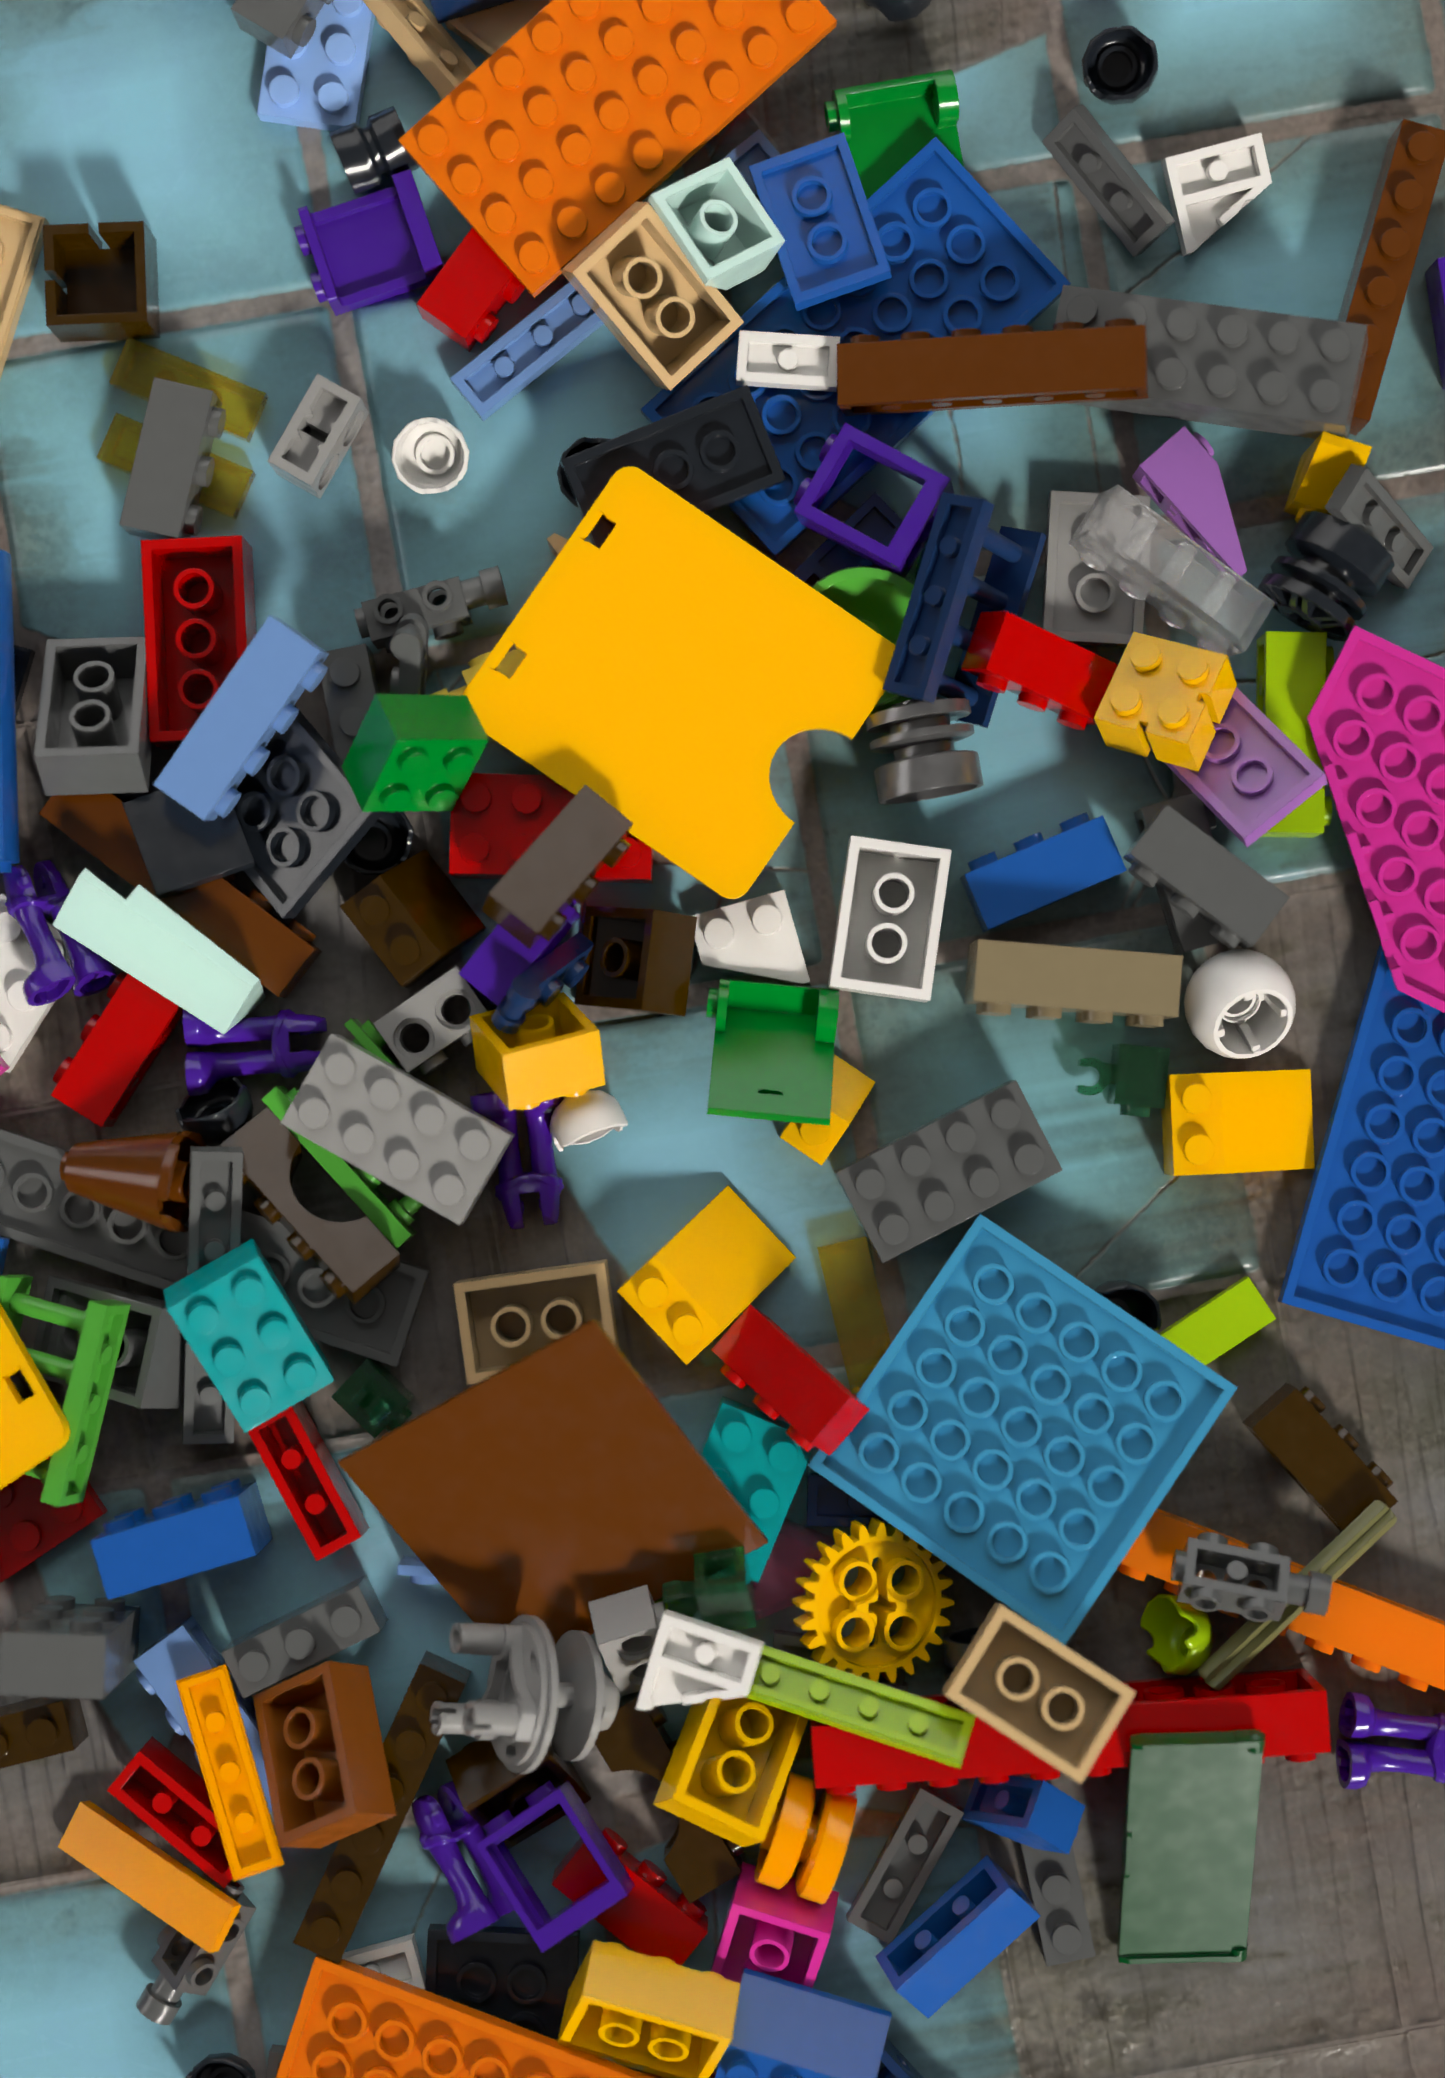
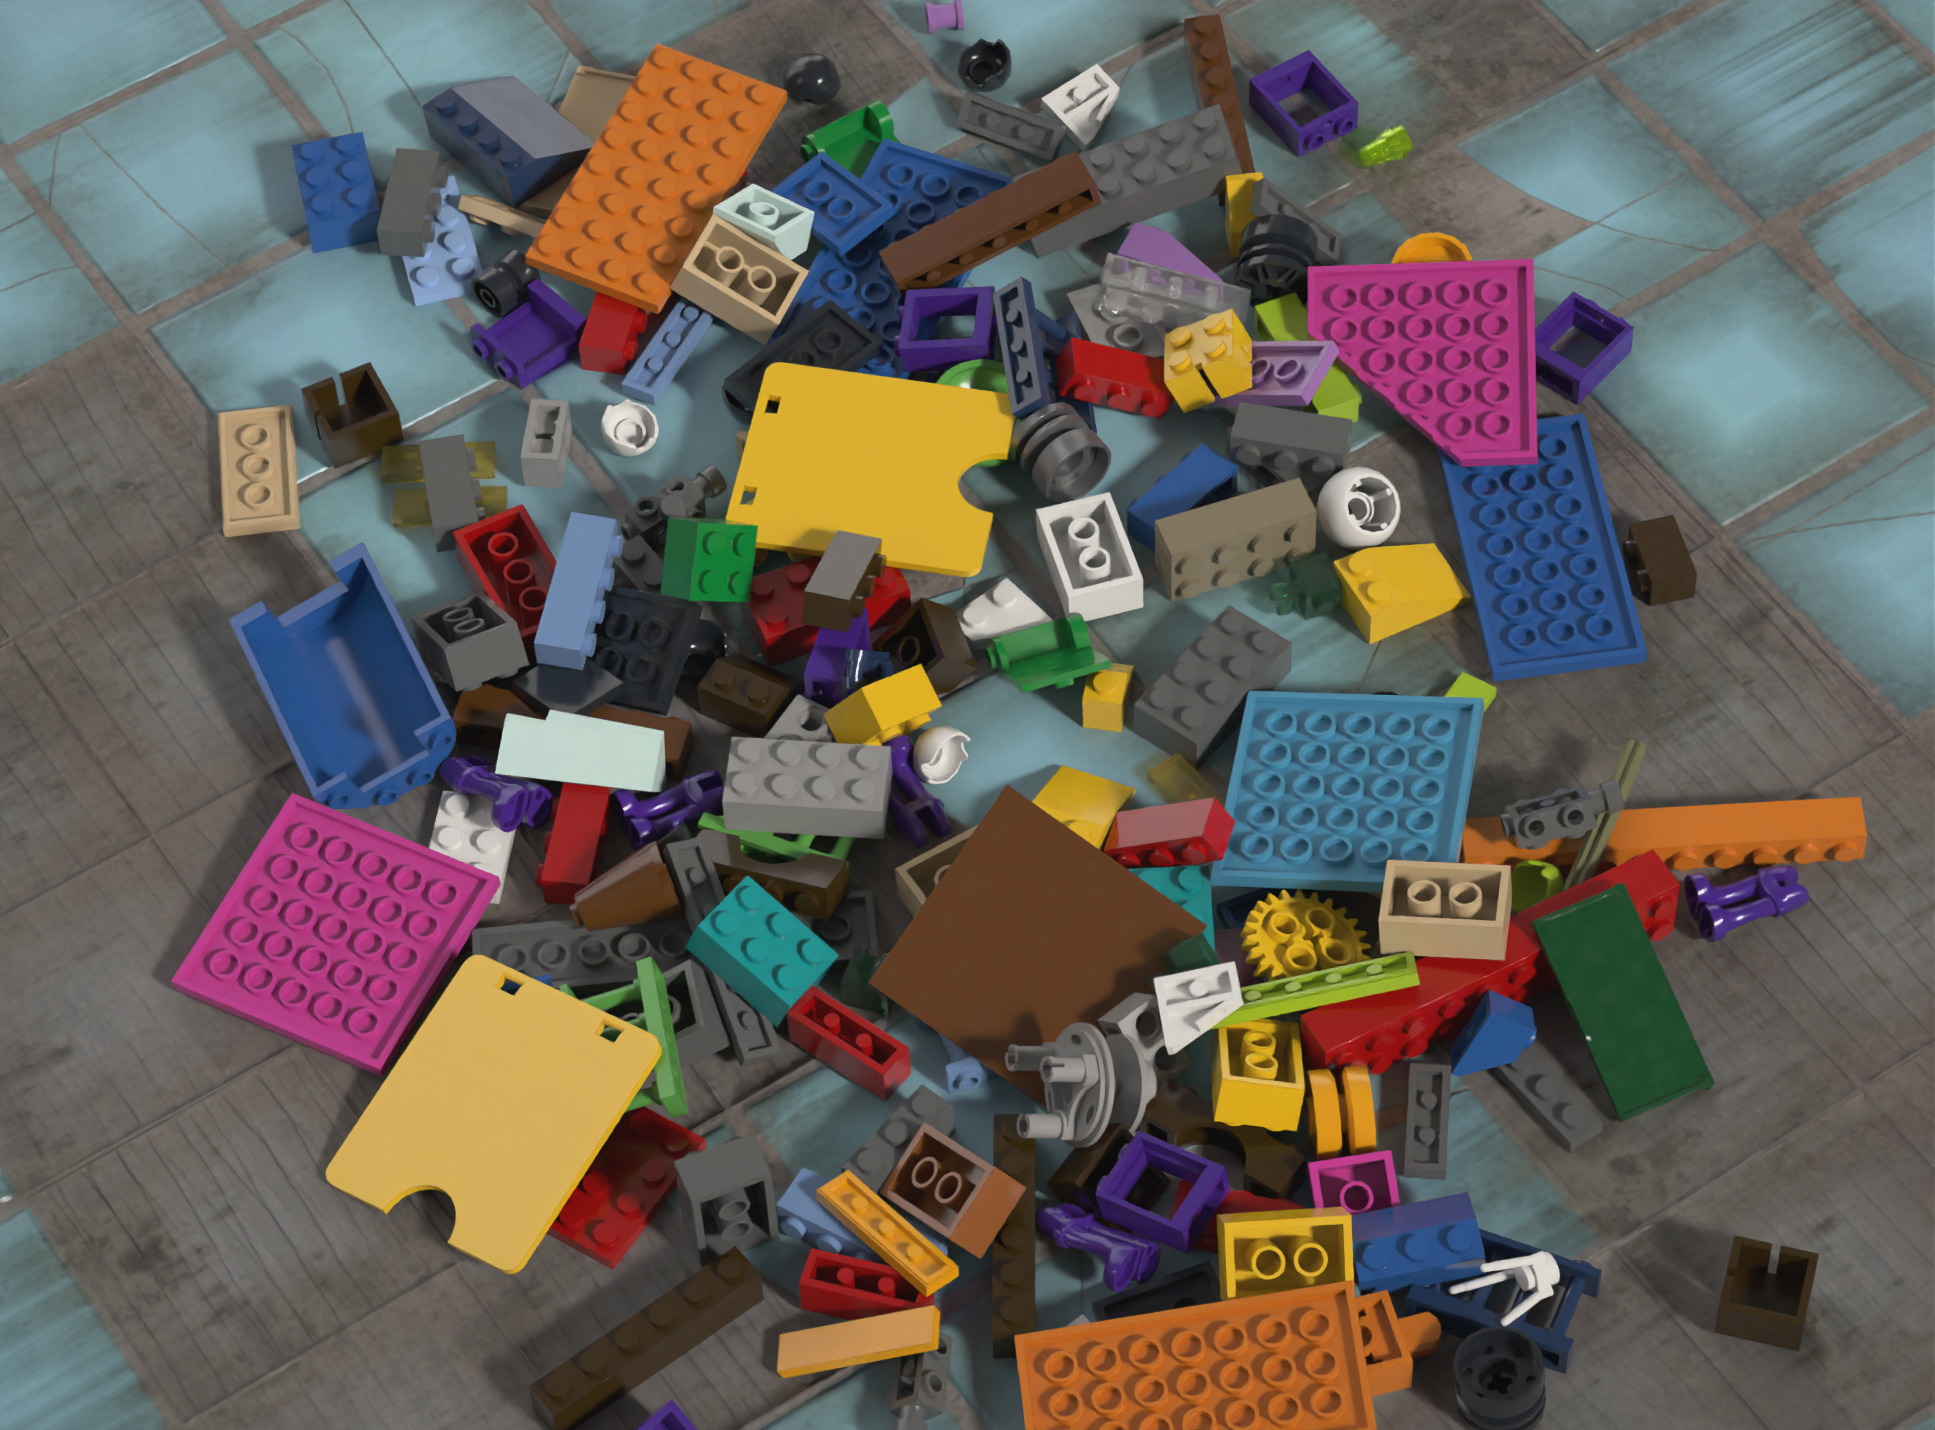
camera: 25 degrees left, 35 degrees down
blue brick [90,1478,273,1600] -> none
white plate [736,330,840,392] -> none
blue brick [875,1855,1041,2019] -> none
dark brown brick [1242,1383,1398,1532] -> none

